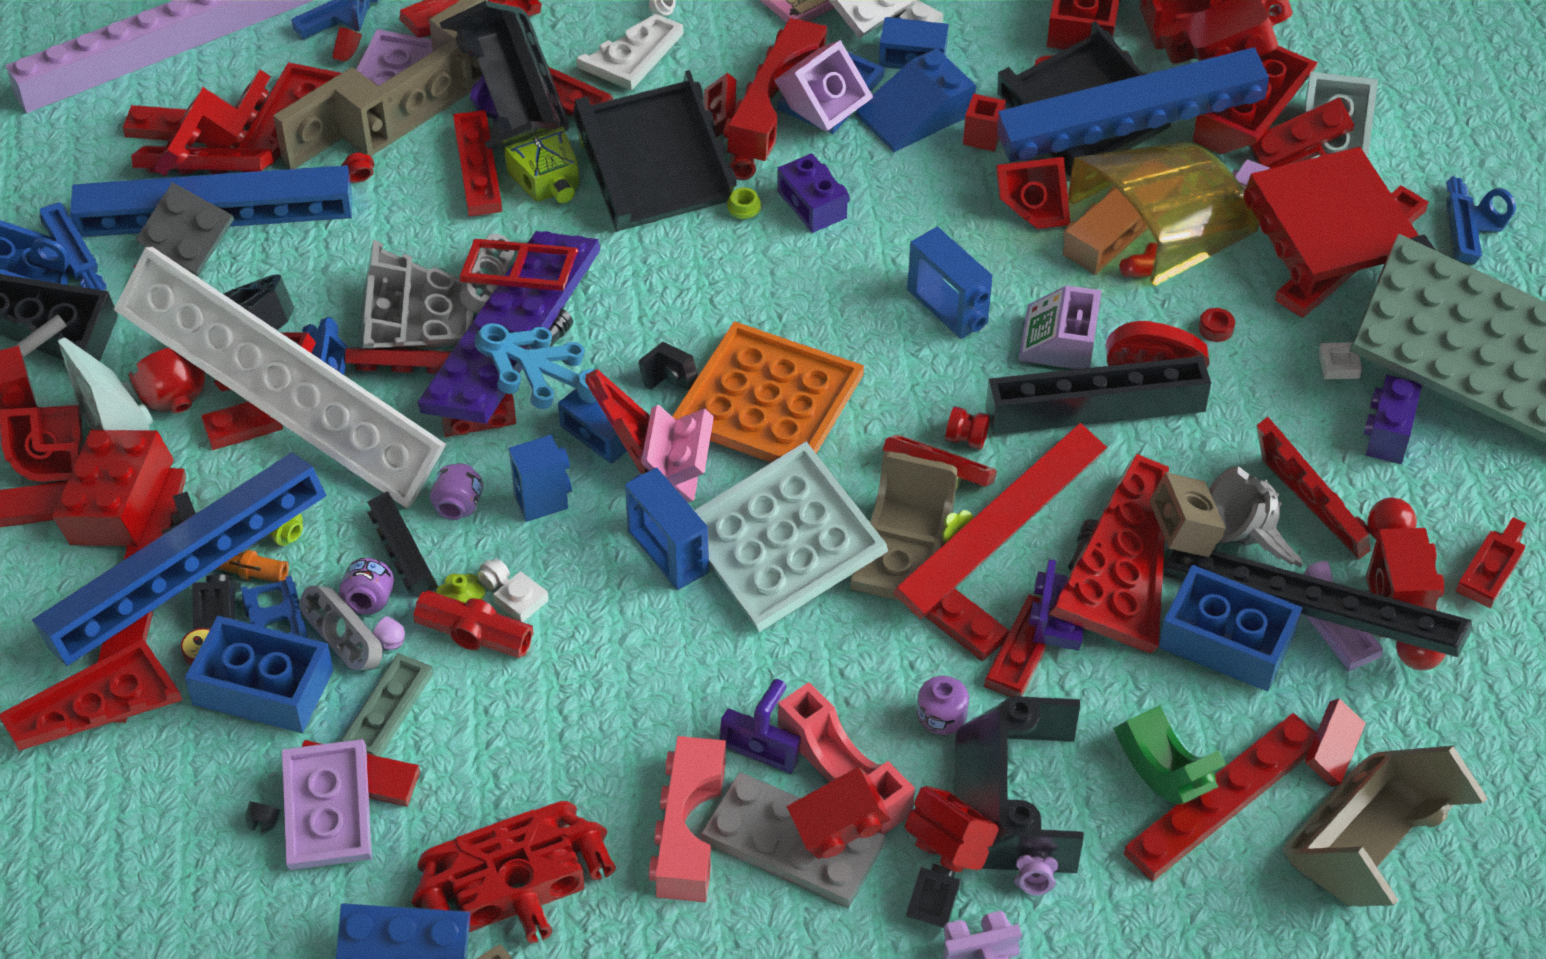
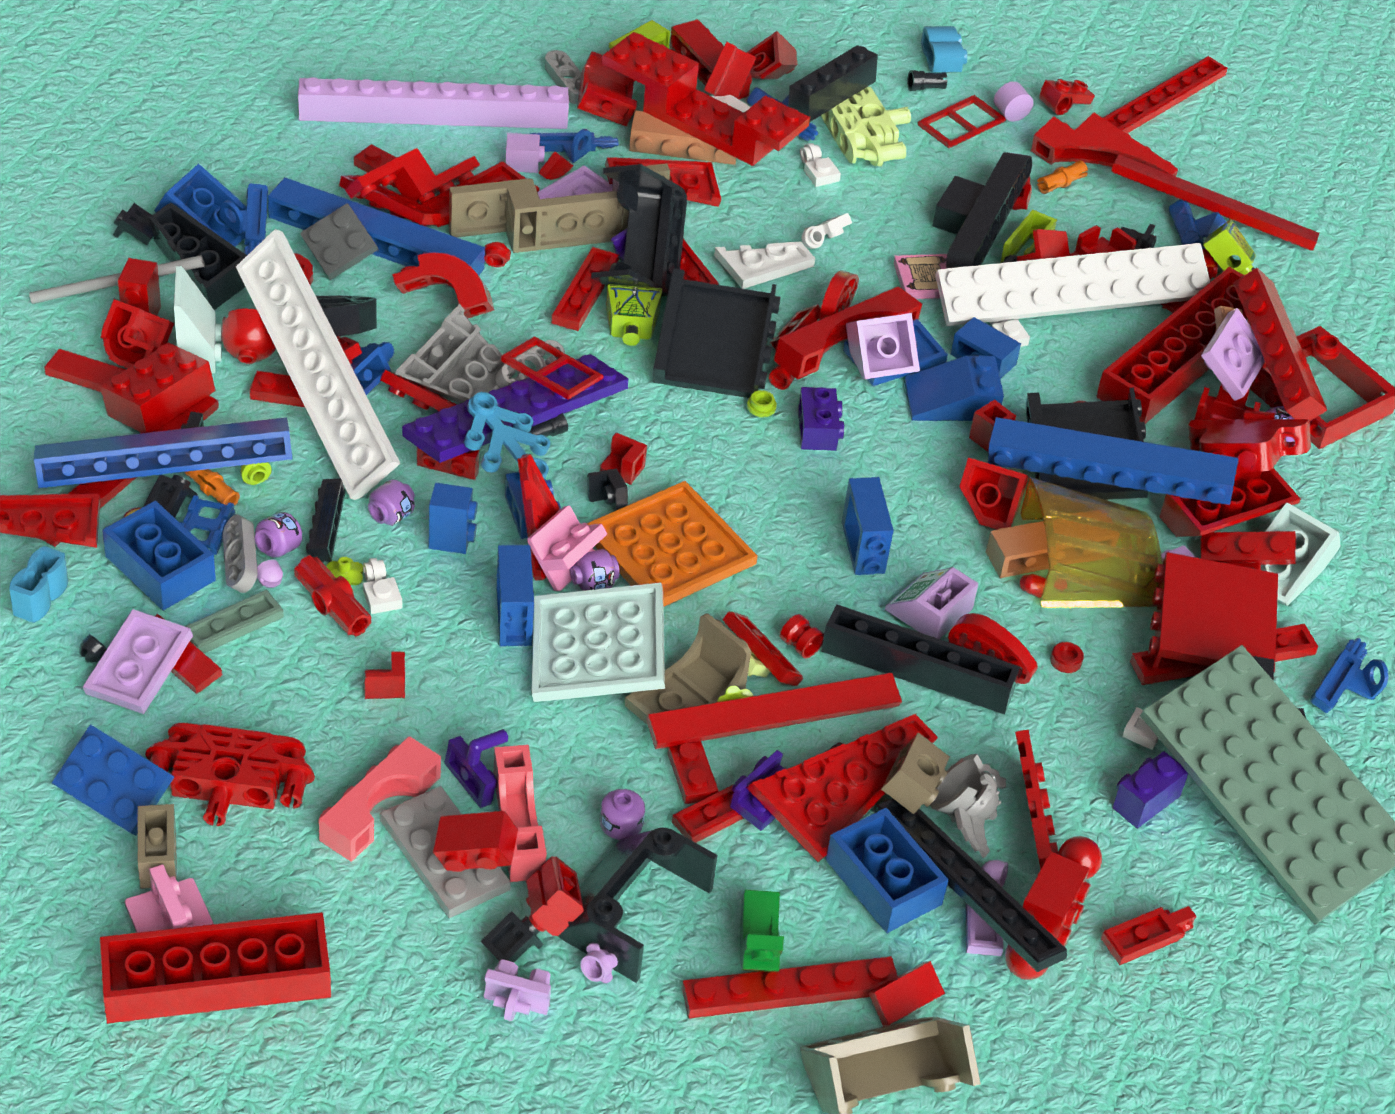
camera: 25 degrees right, 5 degrees down
none -> dark azure brick [9,546,68,623]
none -> red panel [365,651,405,699]
none -> red arch [393,253,494,319]
none -> lavender brick [506,133,545,173]
none -> medium lavender head [570,549,620,591]
none -> red panel [600,433,647,485]
none -> red piece [819,270,859,320]

